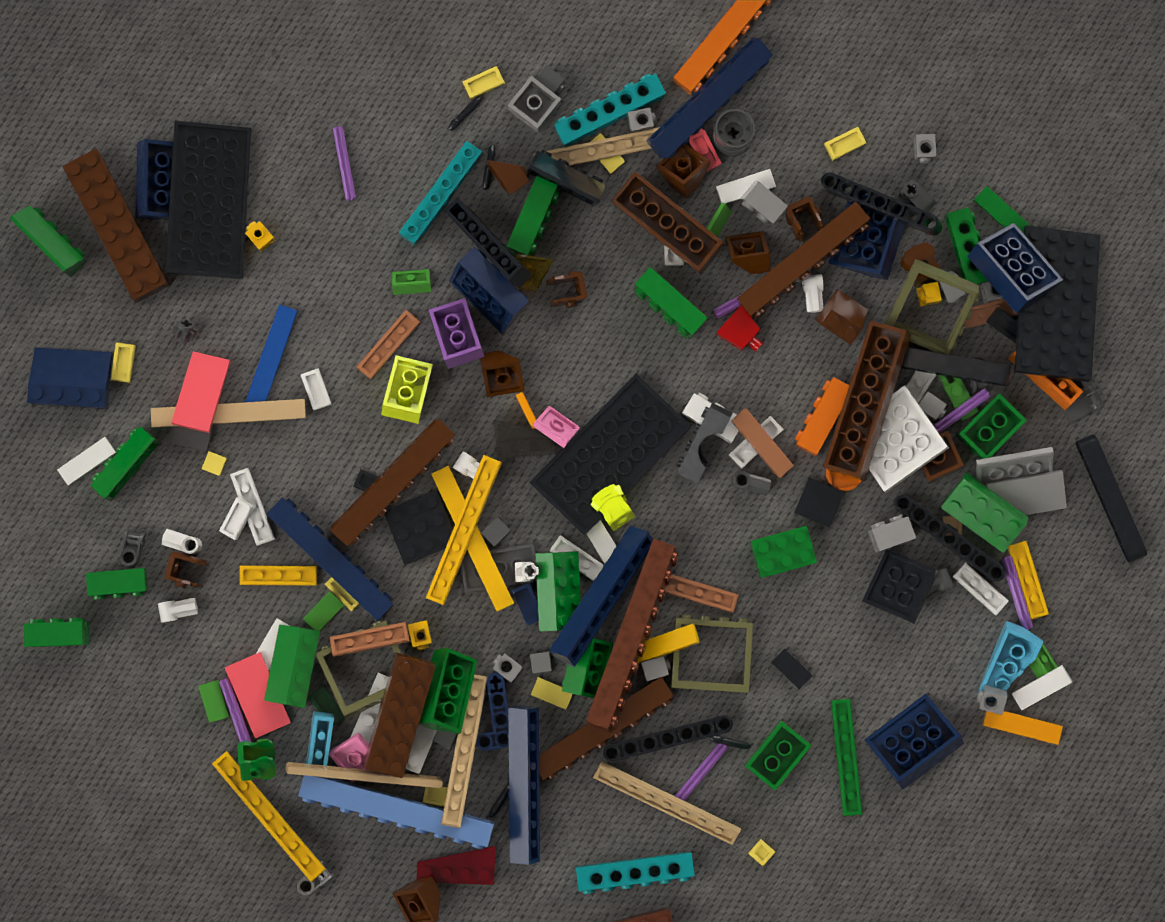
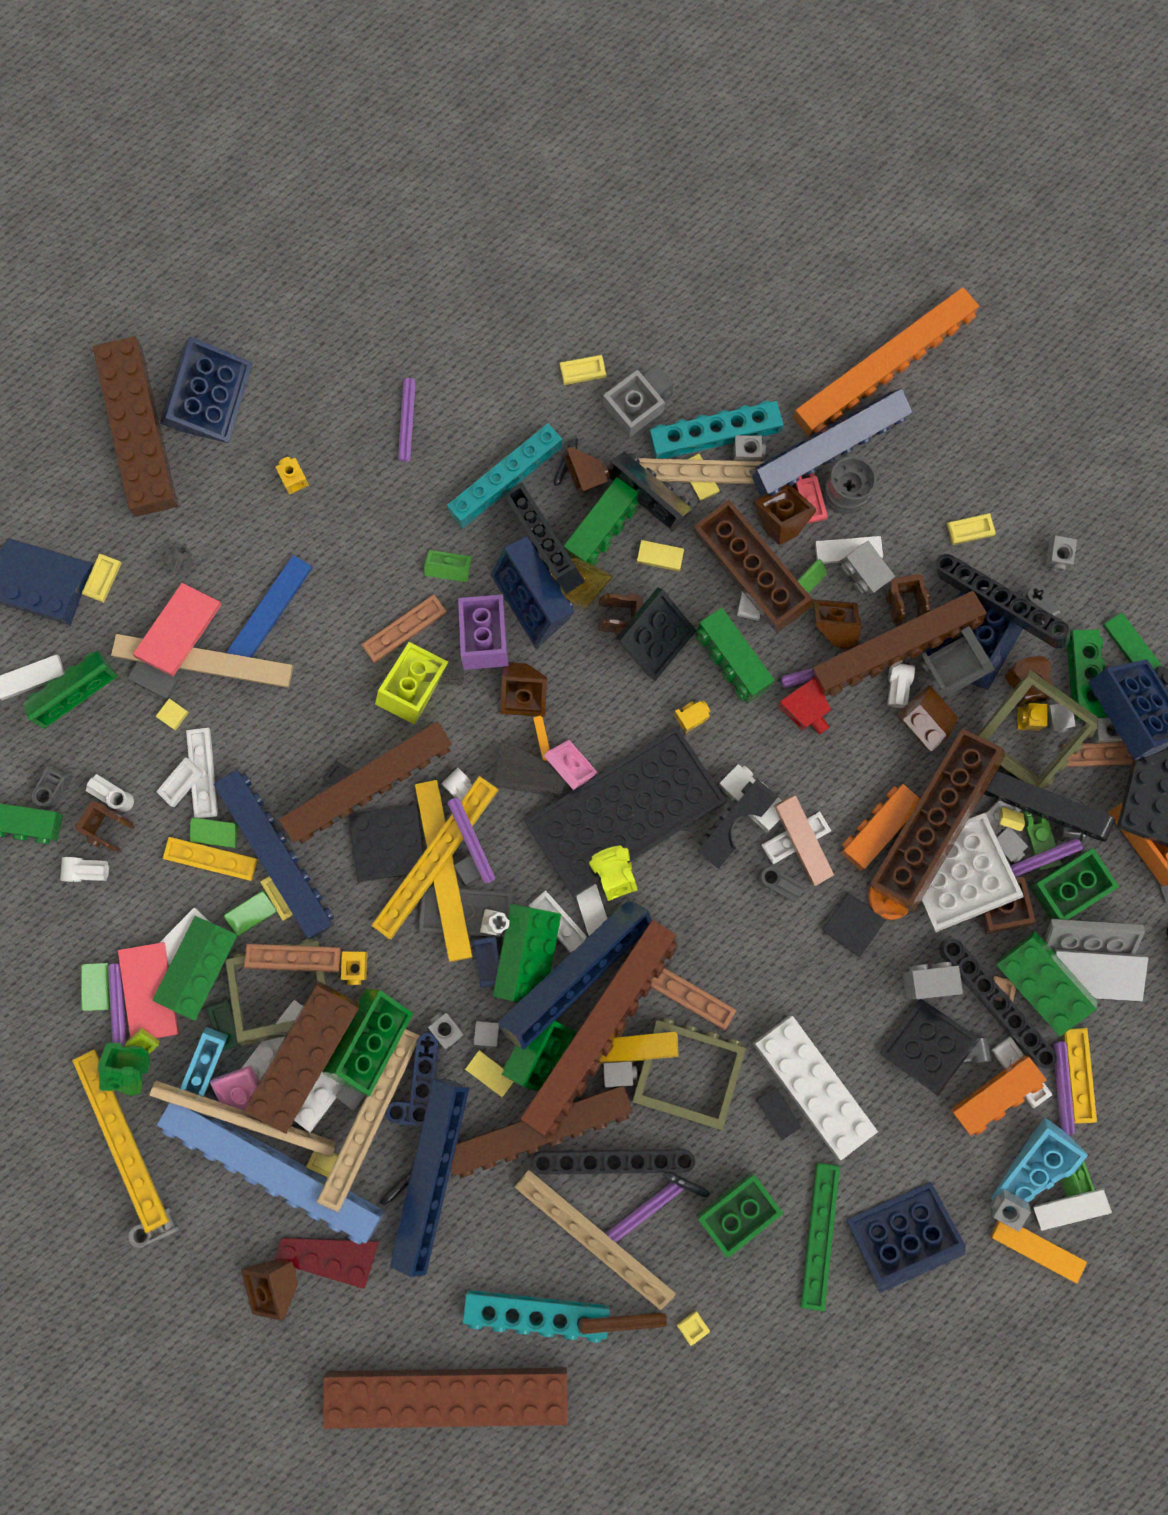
camera: 15 degrees right, 5 degrees down
green slope [9,205,87,277] -> none
black plate [165,120,251,279] -> none
white tile [301,368,332,411] -> none
black piece [448,96,482,130] -> none
green brick [750,526,817,579] -> none
black tile [986,307,1018,344] -> none
none -> lime tile [125,1028,160,1054]
none -> bright green slope [190,818,239,848]
none -> medium lavender axle [448,797,495,884]
none -> reddish brown axle [578,1313,667,1334]
none -> black plate [615,587,697,681]
none -> light yellow tile [637,540,684,572]
none -> yellow brick [674,701,710,734]
none -> white brick [752,1016,878,1160]
none -> dark grey panel [921,627,994,697]
none -> orange brick [950,1055,1046,1136]
none -> light yellow tile [999,807,1025,831]

